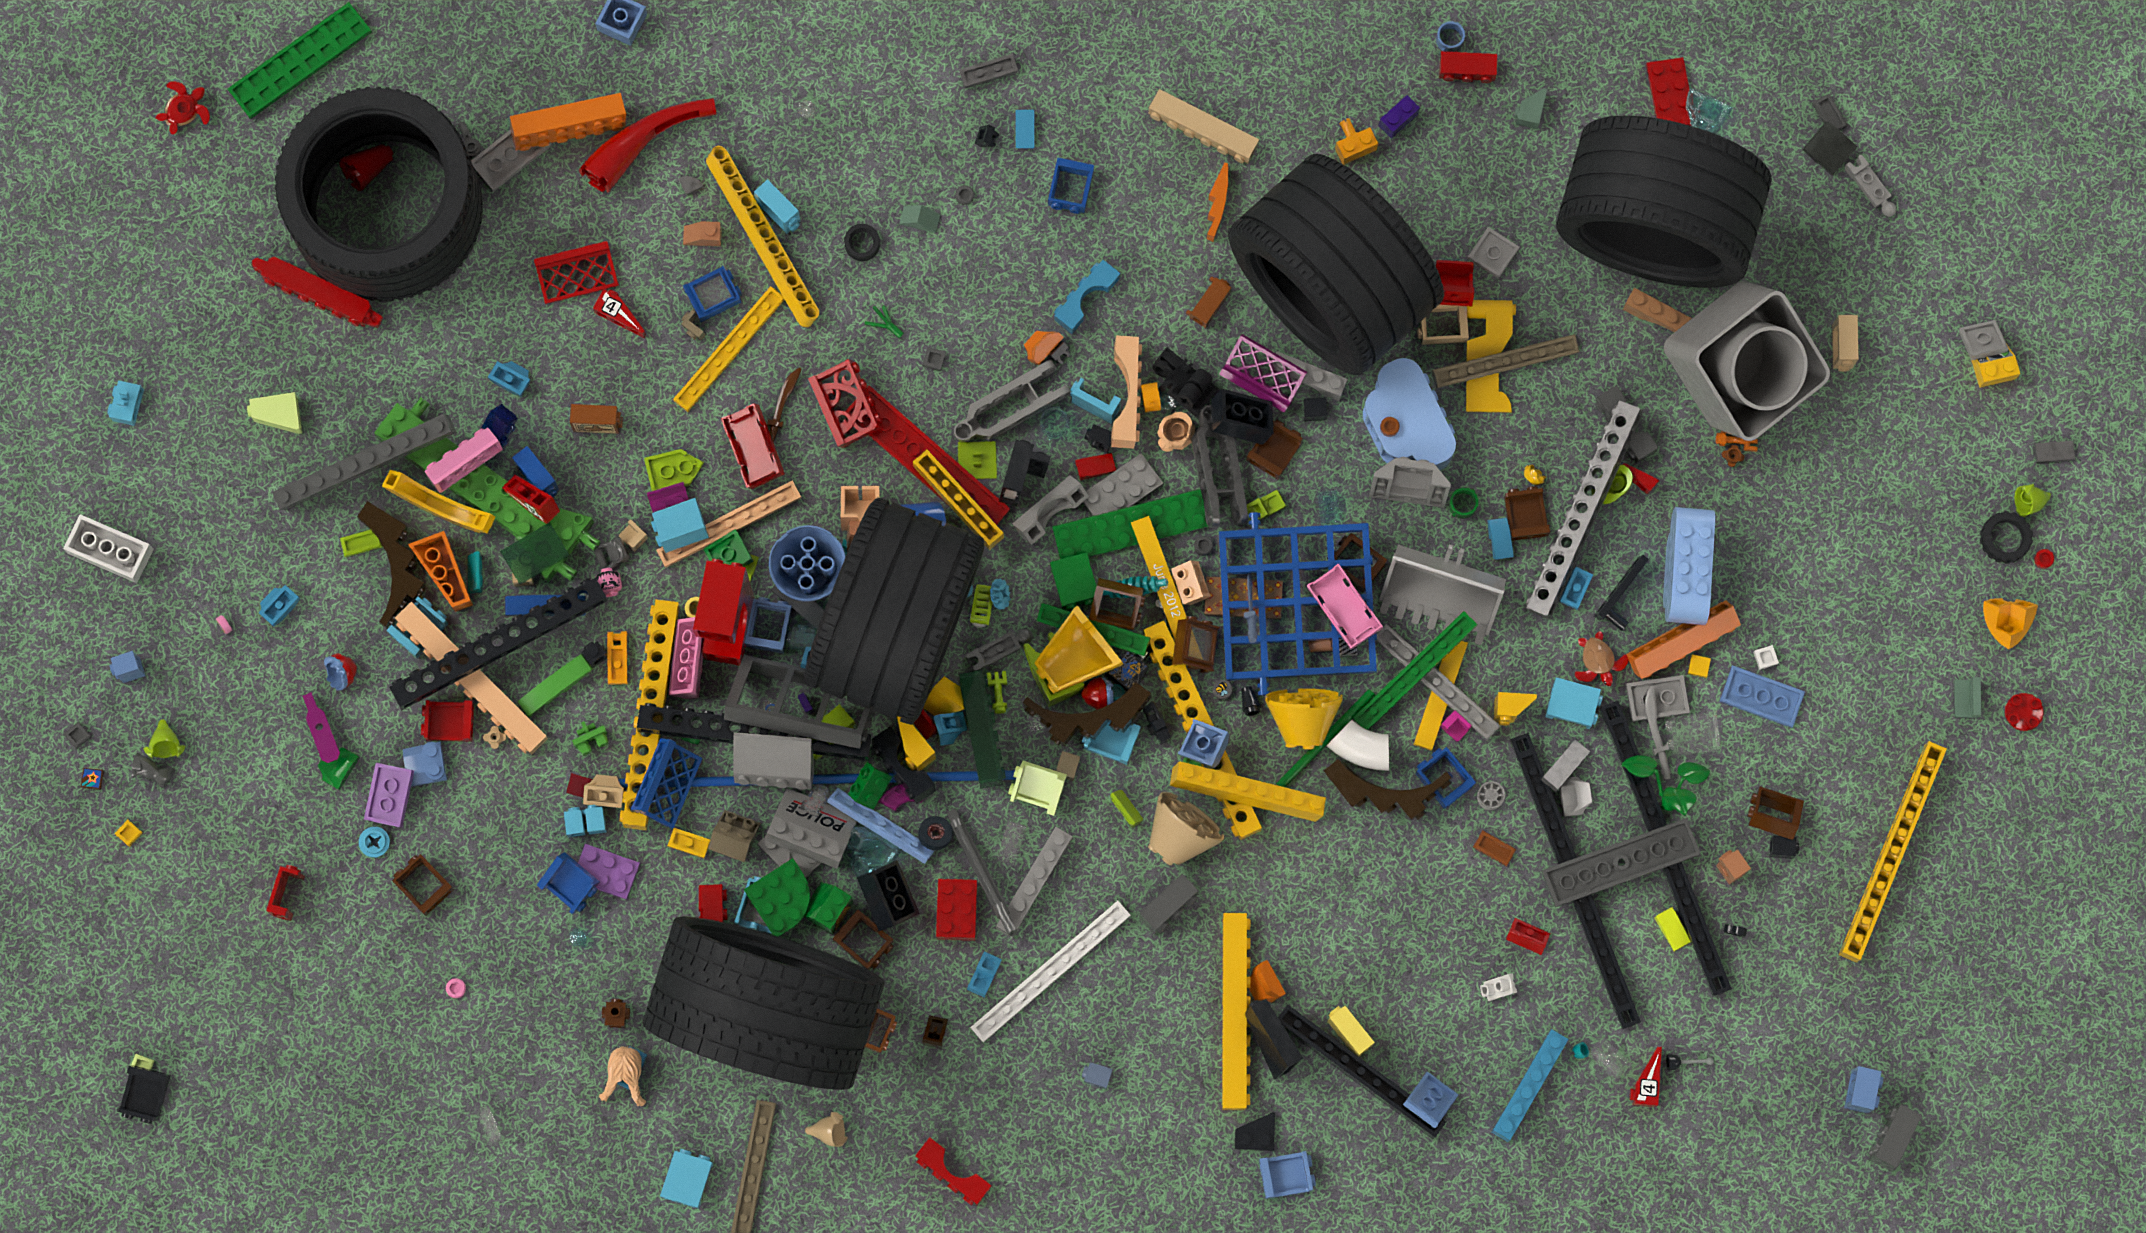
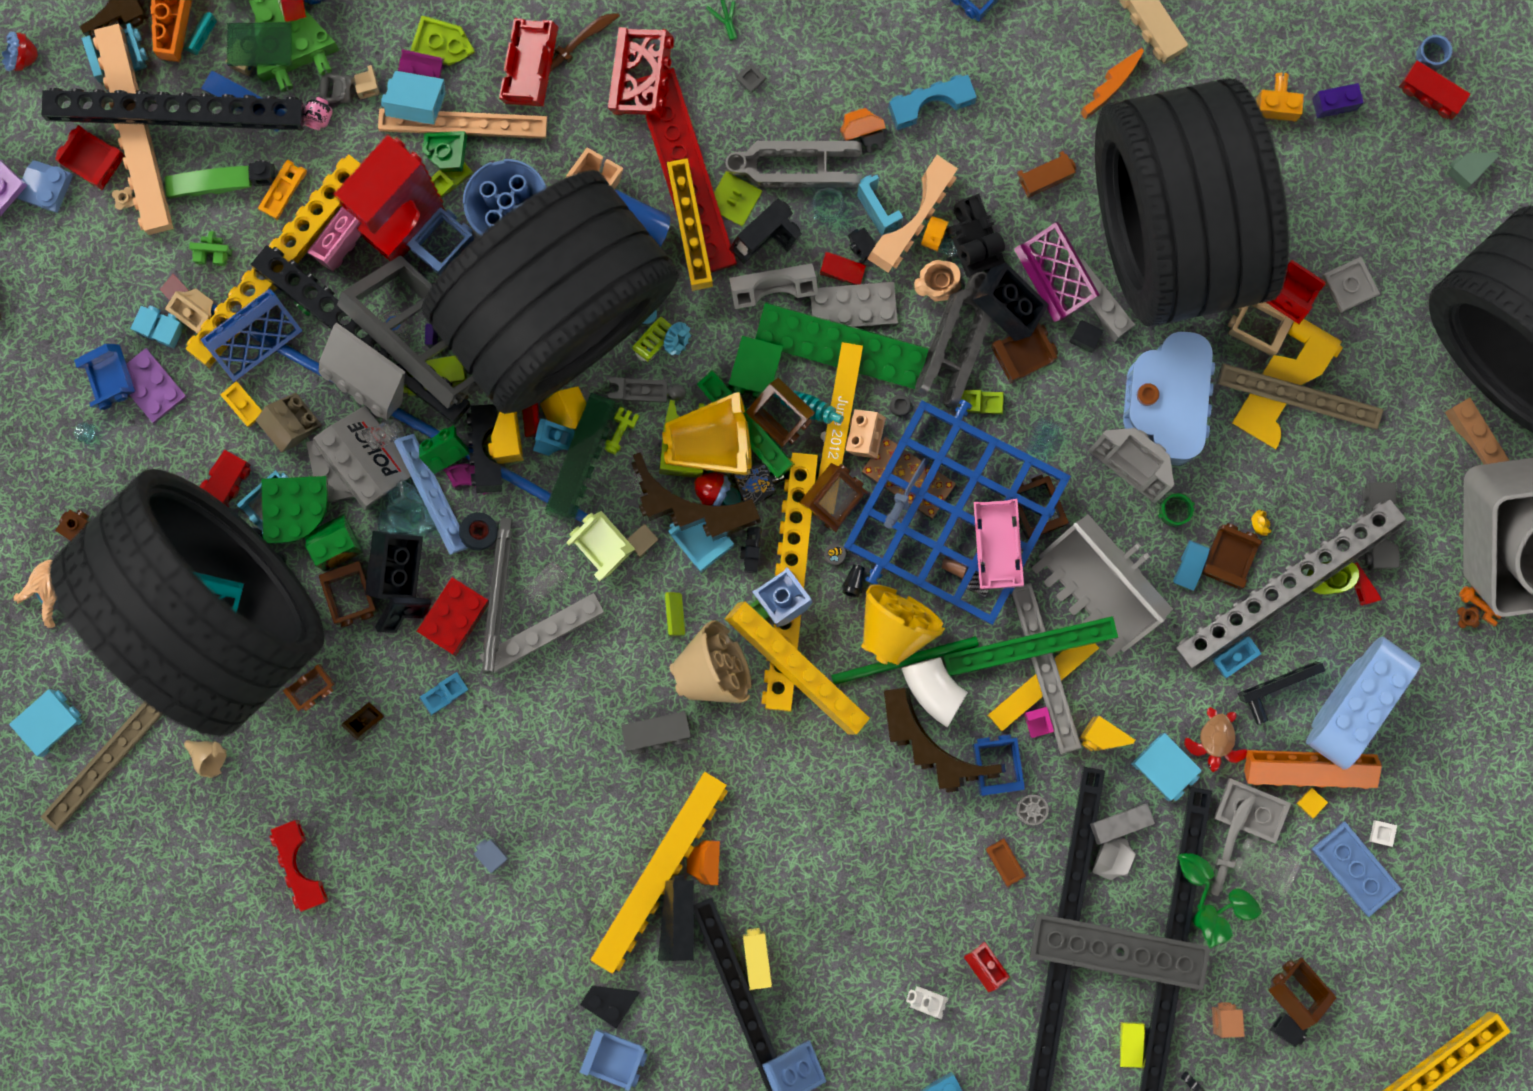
camera: 30 degrees right, 5 degrees up
white plate [970,901,1131,1043] -> none
none -> black tile [375,597,432,633]

